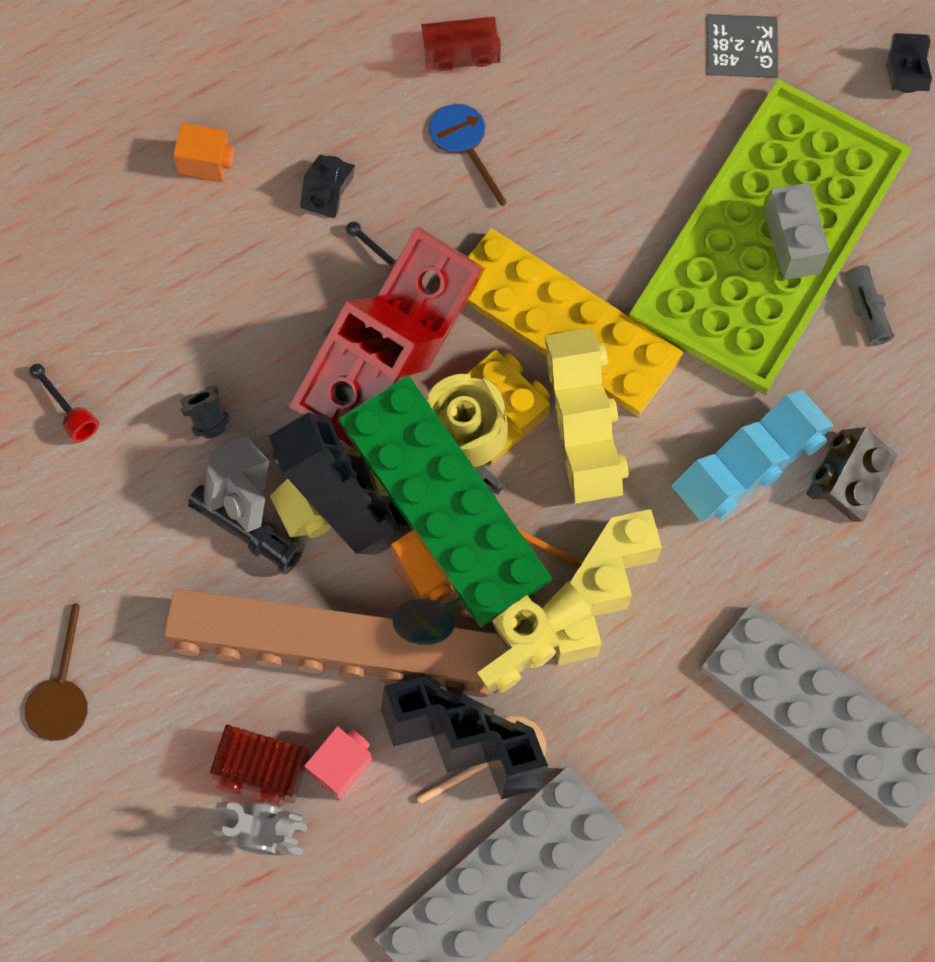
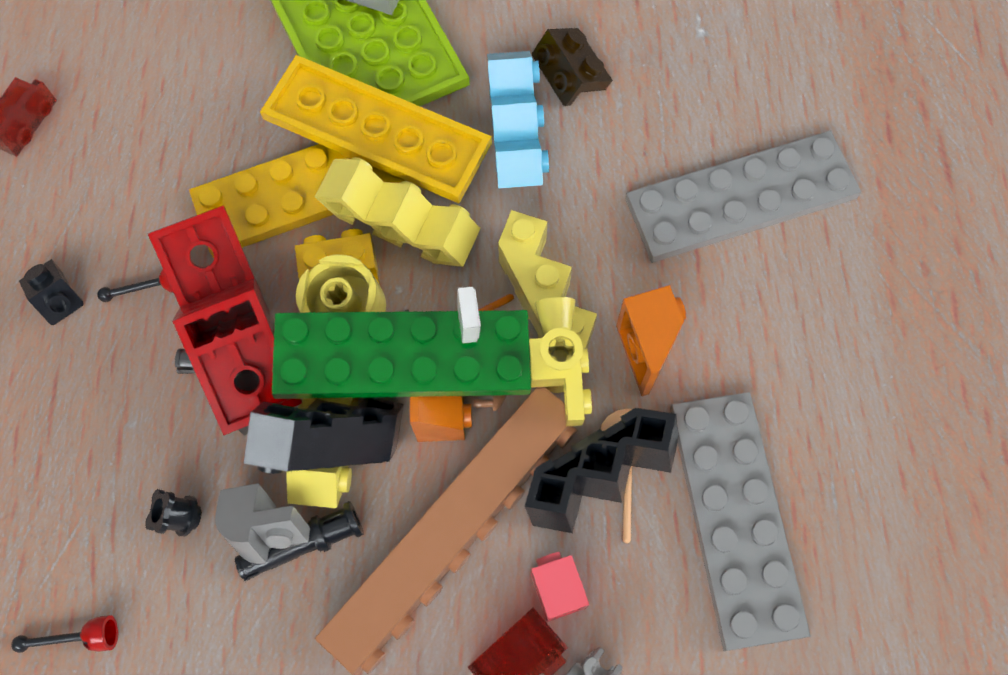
camera: 55 degrees left, 0 degrees up
piece [392,597,464,645] -> none
blue piece [429,104,507,206] -> none
none -> yellow plate [260,55,492,204]
none -> white tile [457,287,480,343]
none -> orange slope [616,285,686,396]

